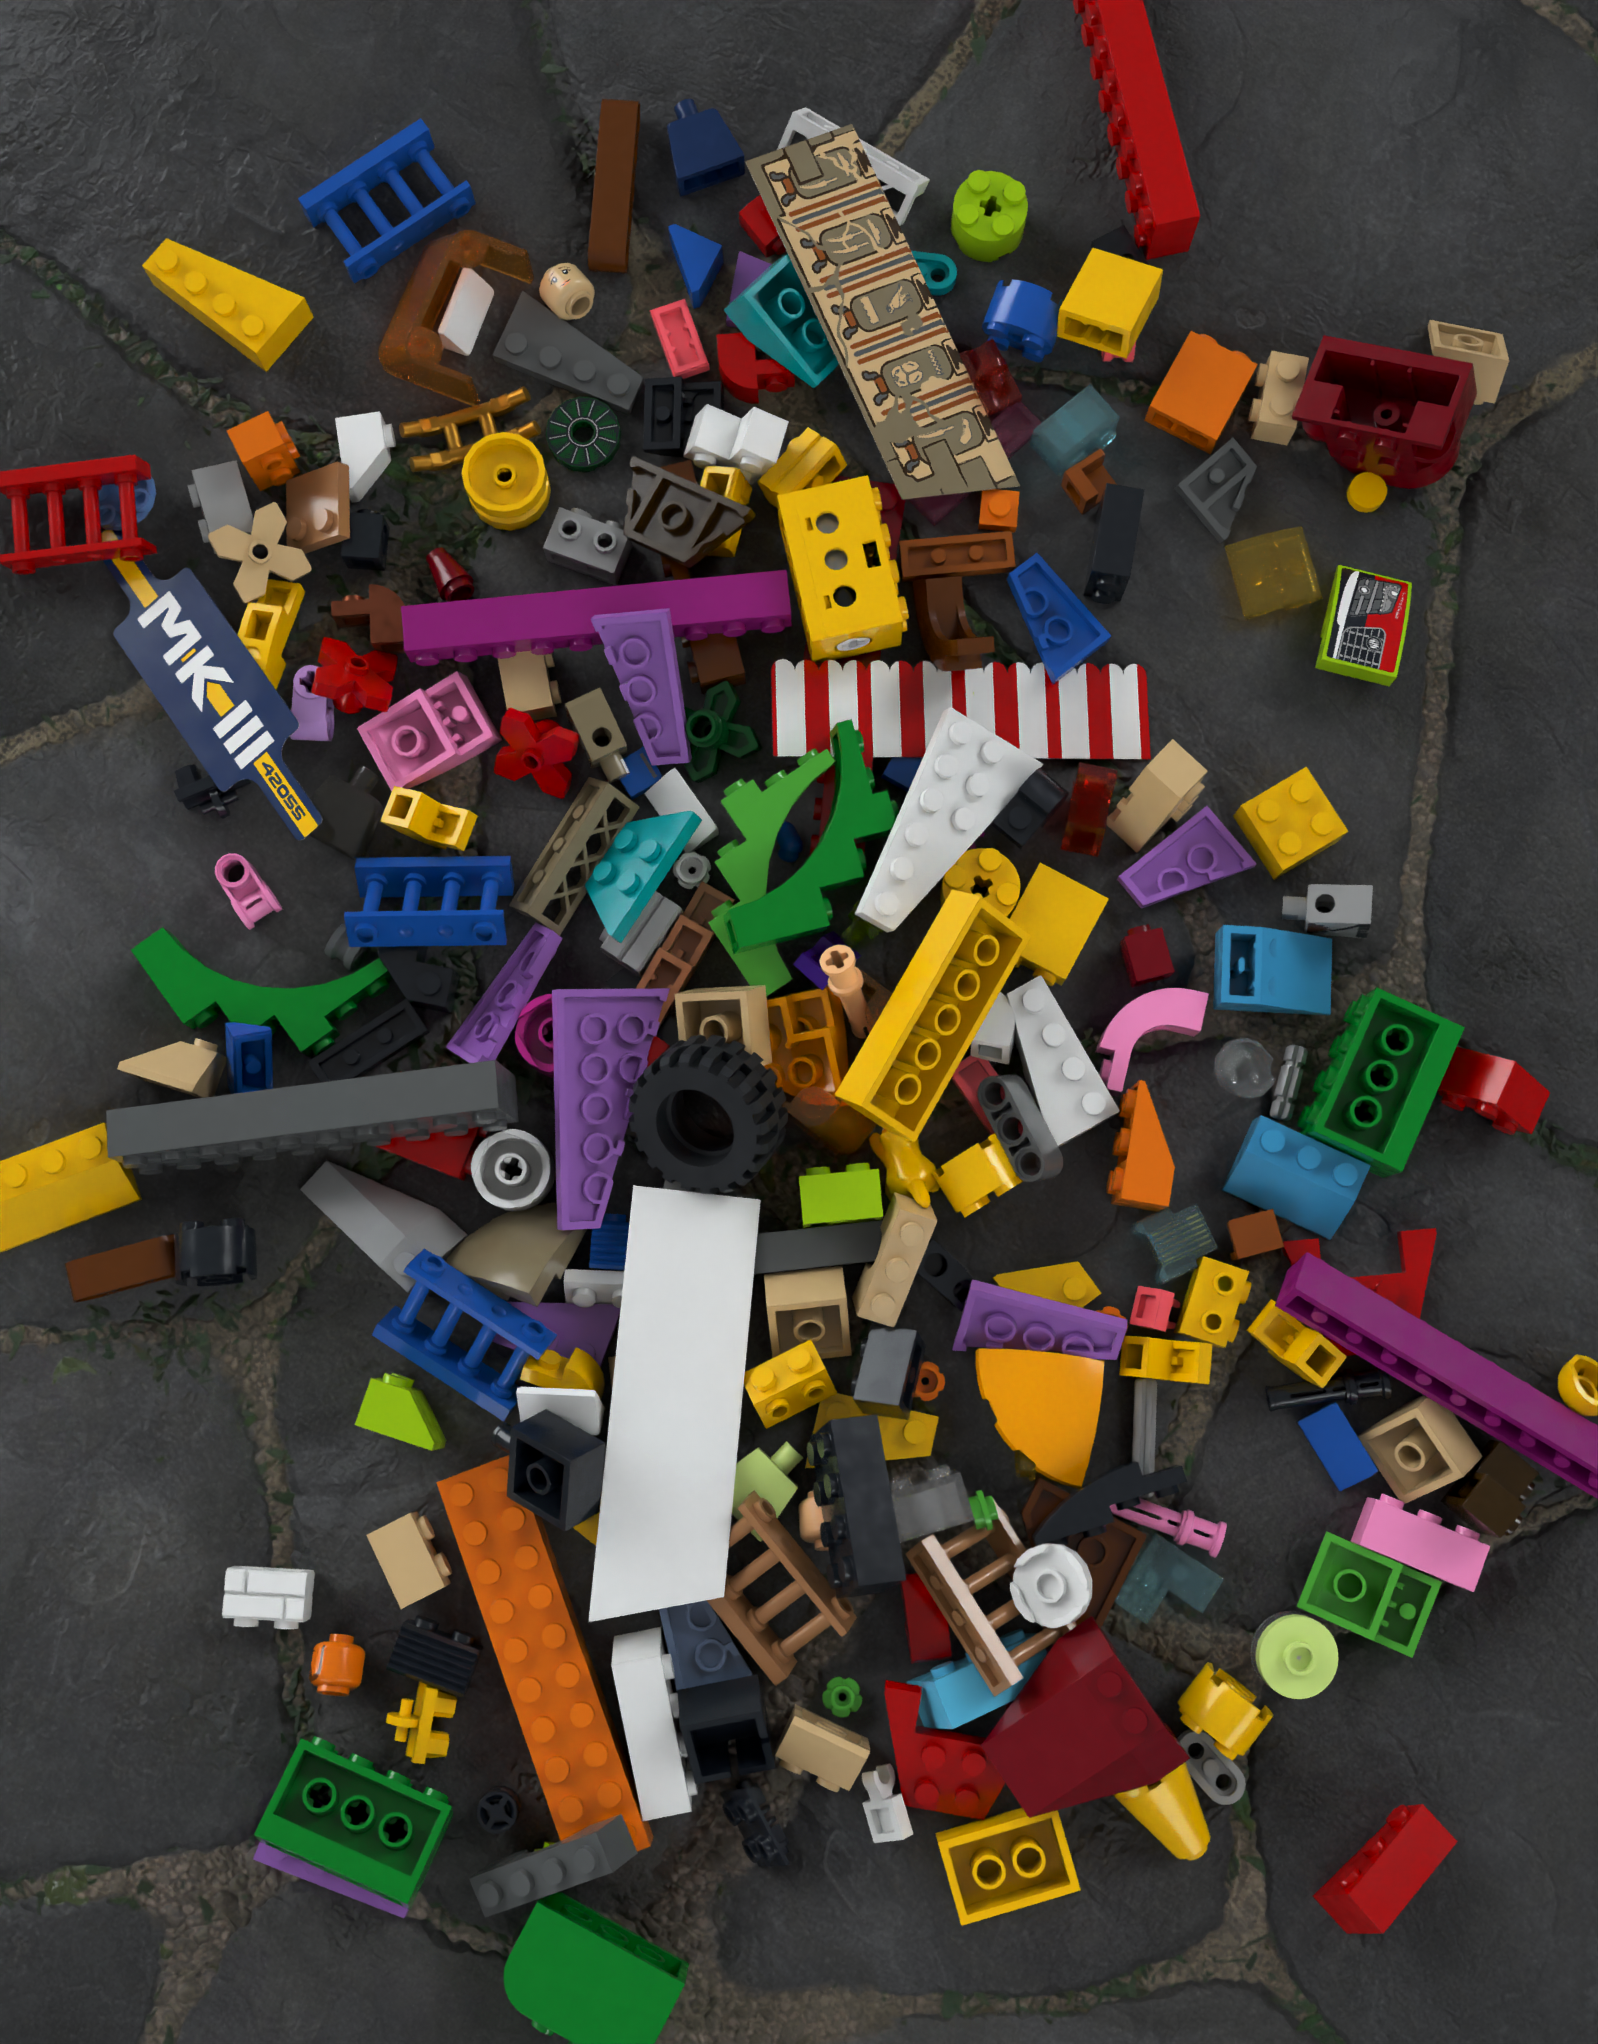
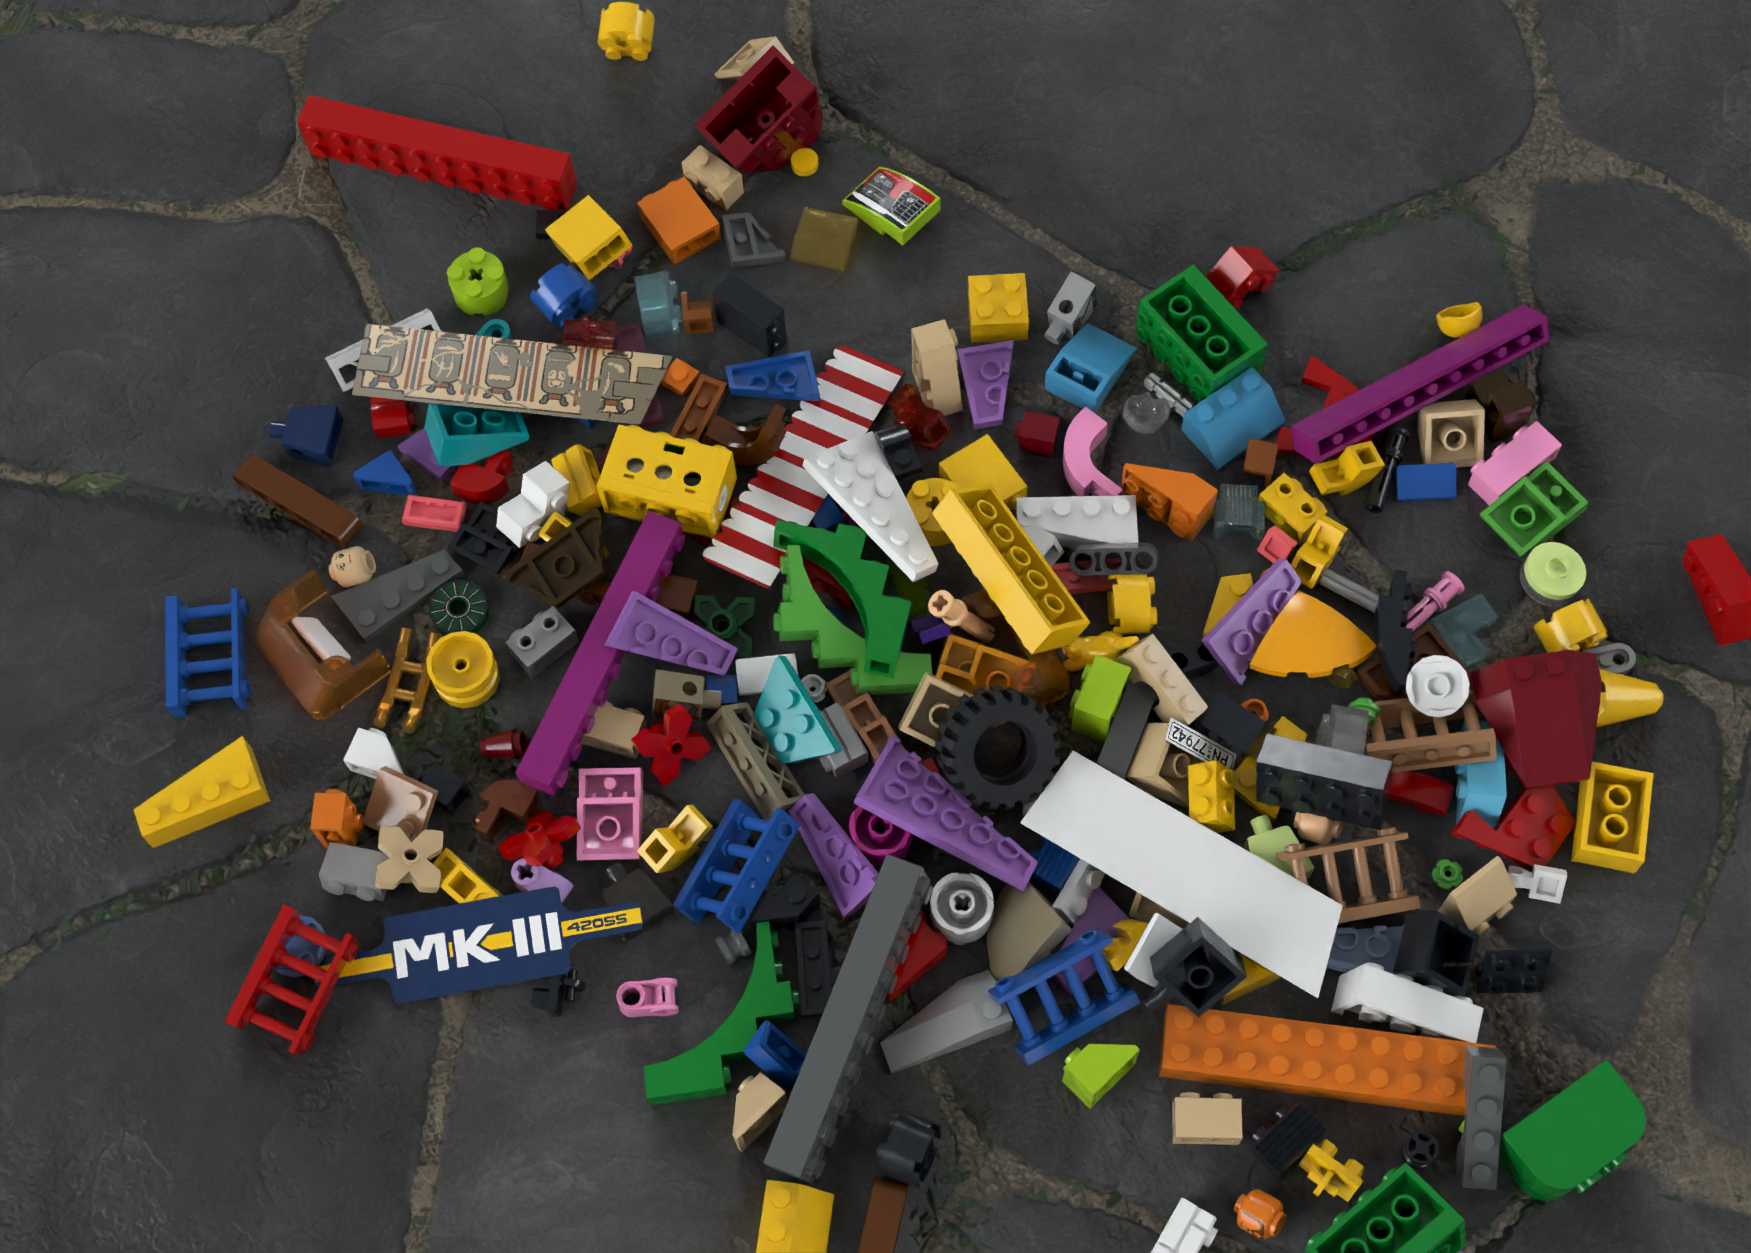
camera: 60 degrees left, 15 degrees down
none -> yellow brick [598,2,655,61]
none -> white sticker [1165,717,1237,770]

